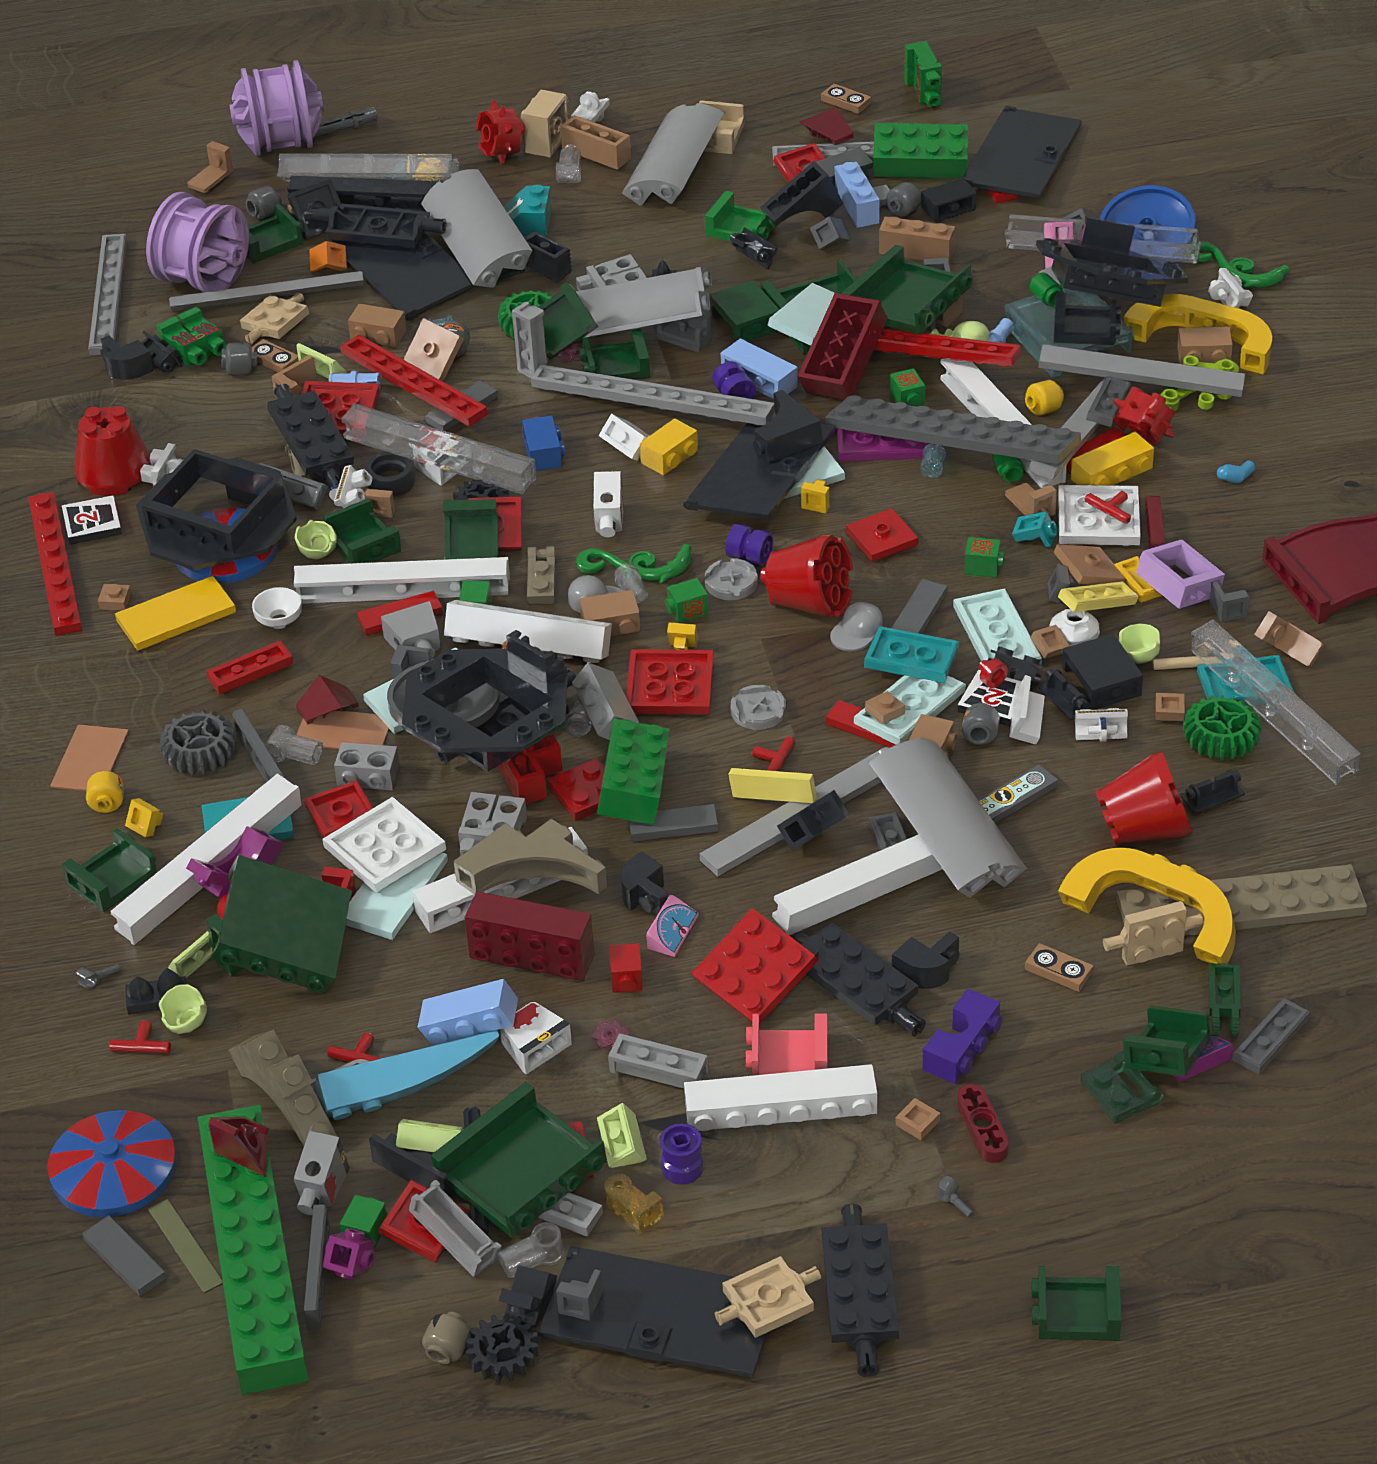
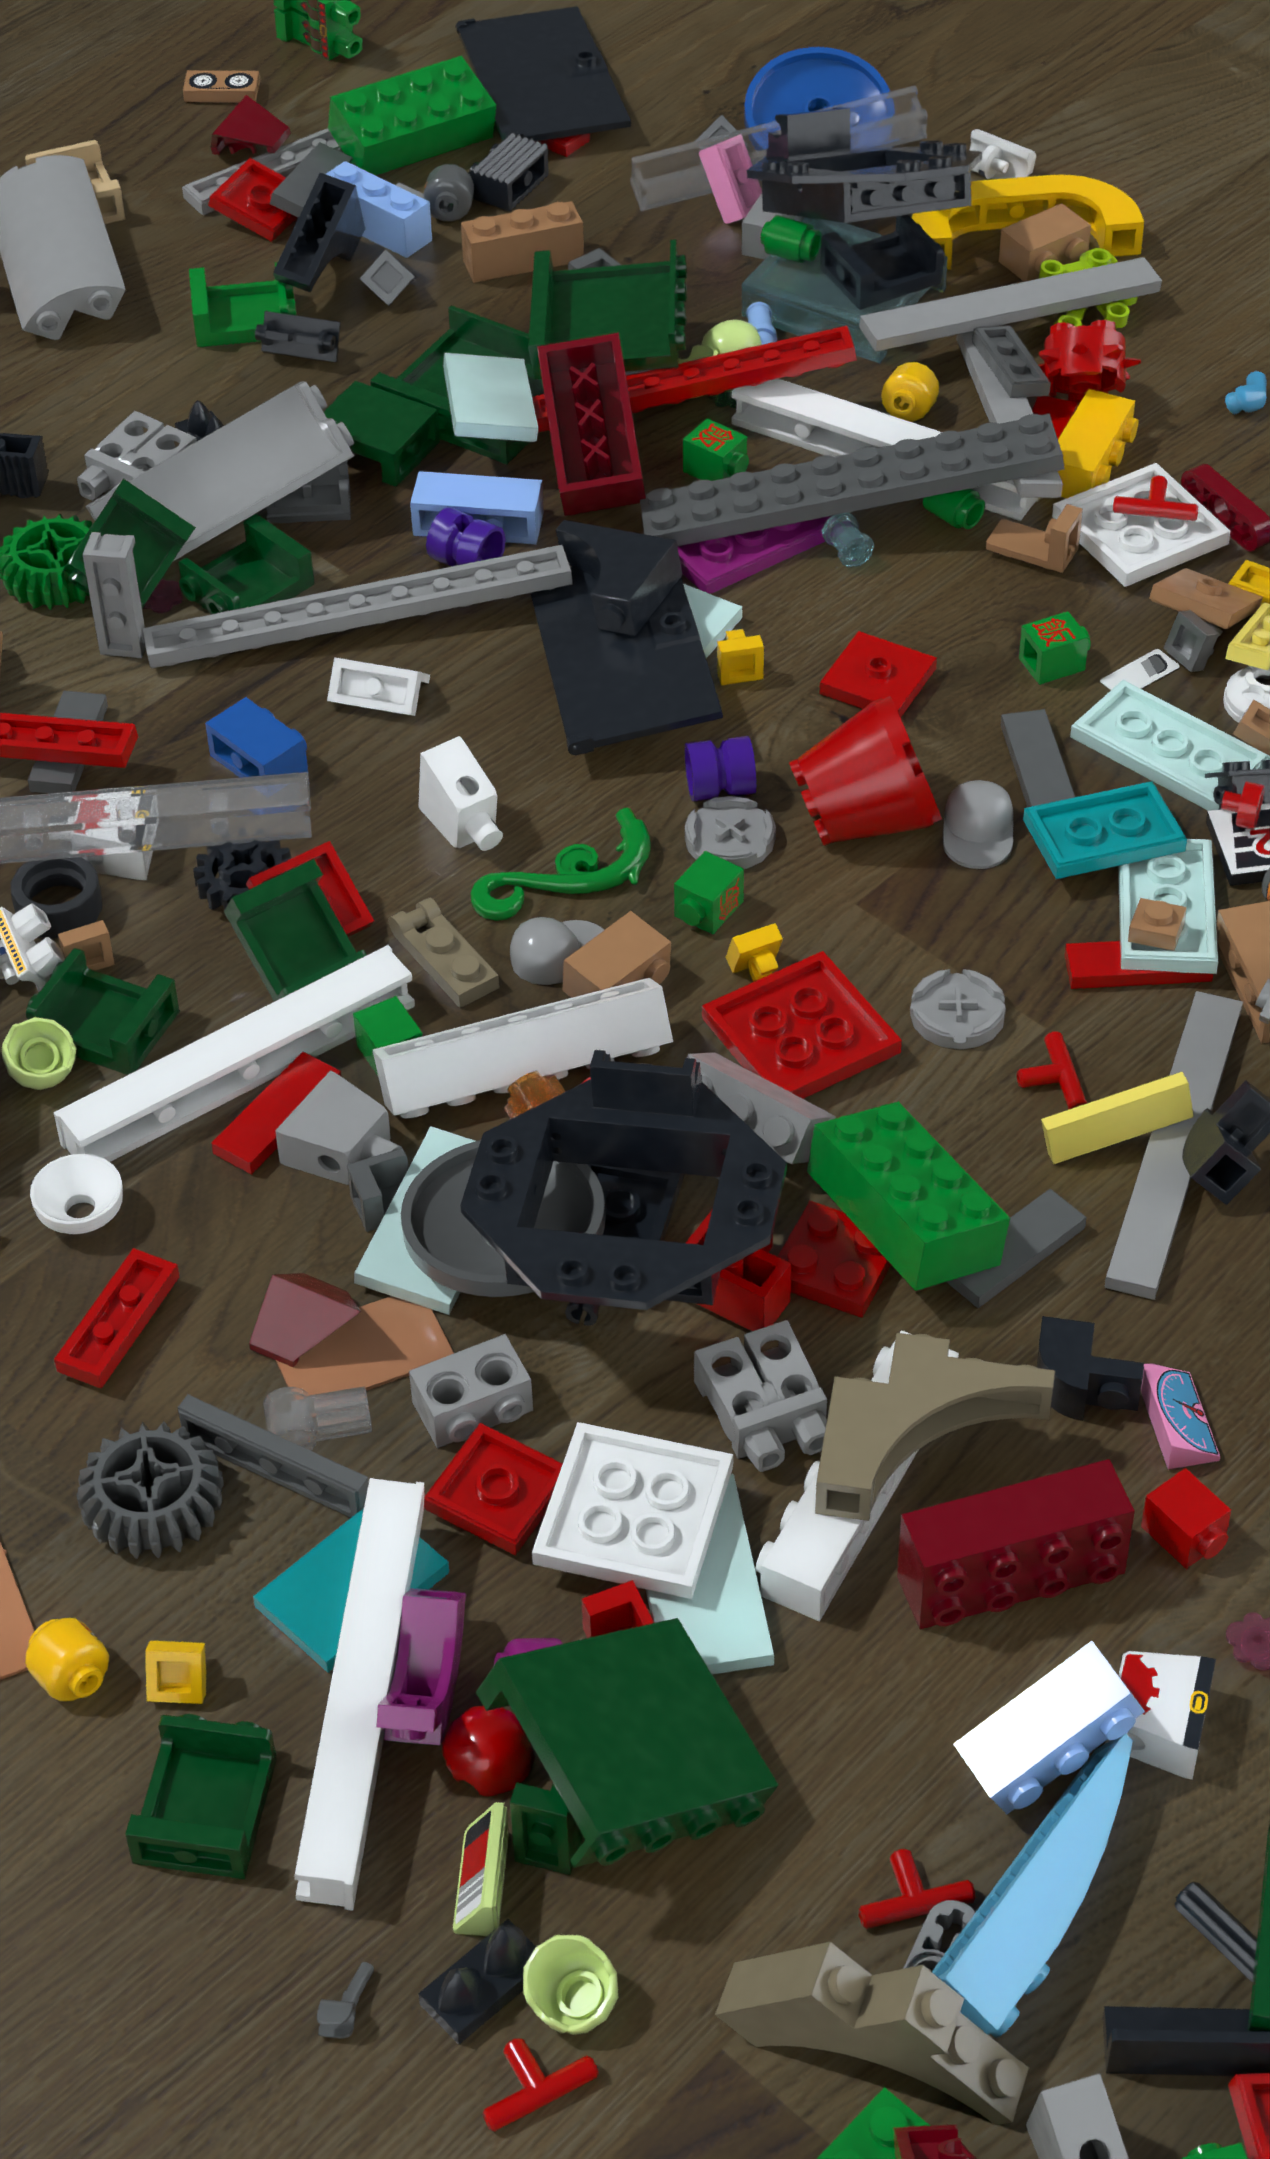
camera: 35 degrees left, 5 degrees up
yellowish green slope [396,1119,464,1152] -> none
clear cone [614,564,648,603] -> none
yellow brick [640,418,698,476] -> none
teal bracket [1012,511,1057,548] -> none
green plant [1187,241,1290,288] -> none
none -> white sticker [1100,649,1180,690]

